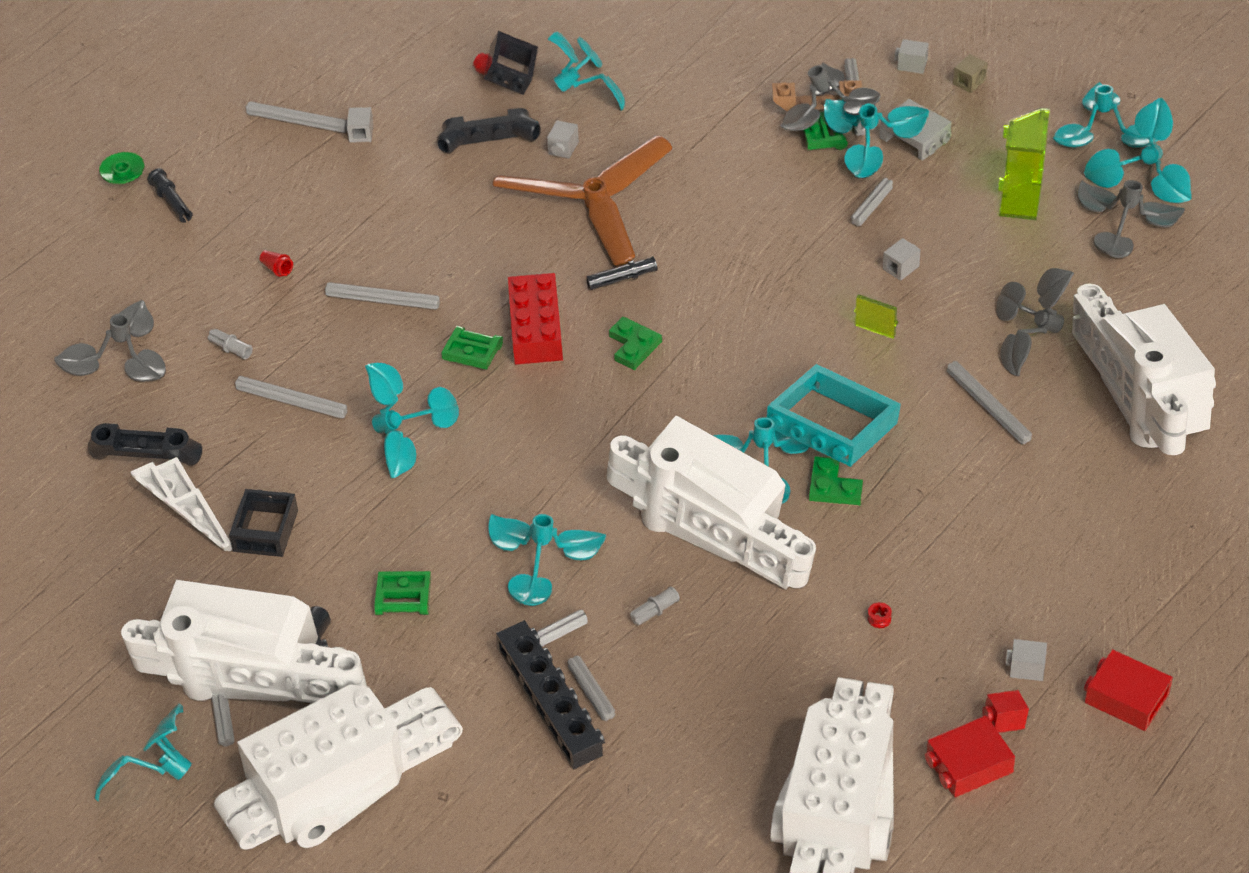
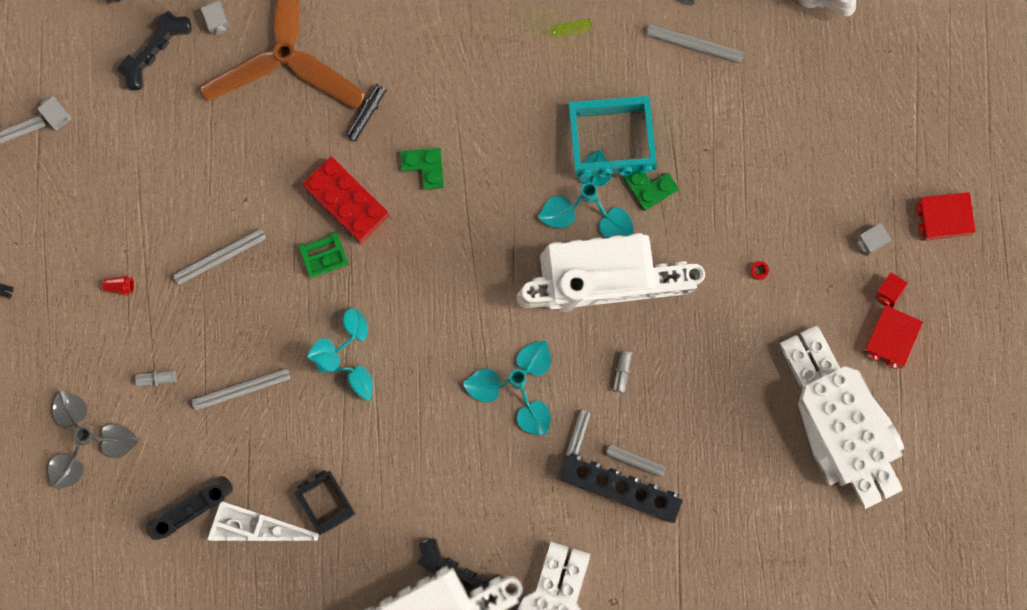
camera: 40 degrees left, 35 degrees up
green plate [375,571,431,615] -> none

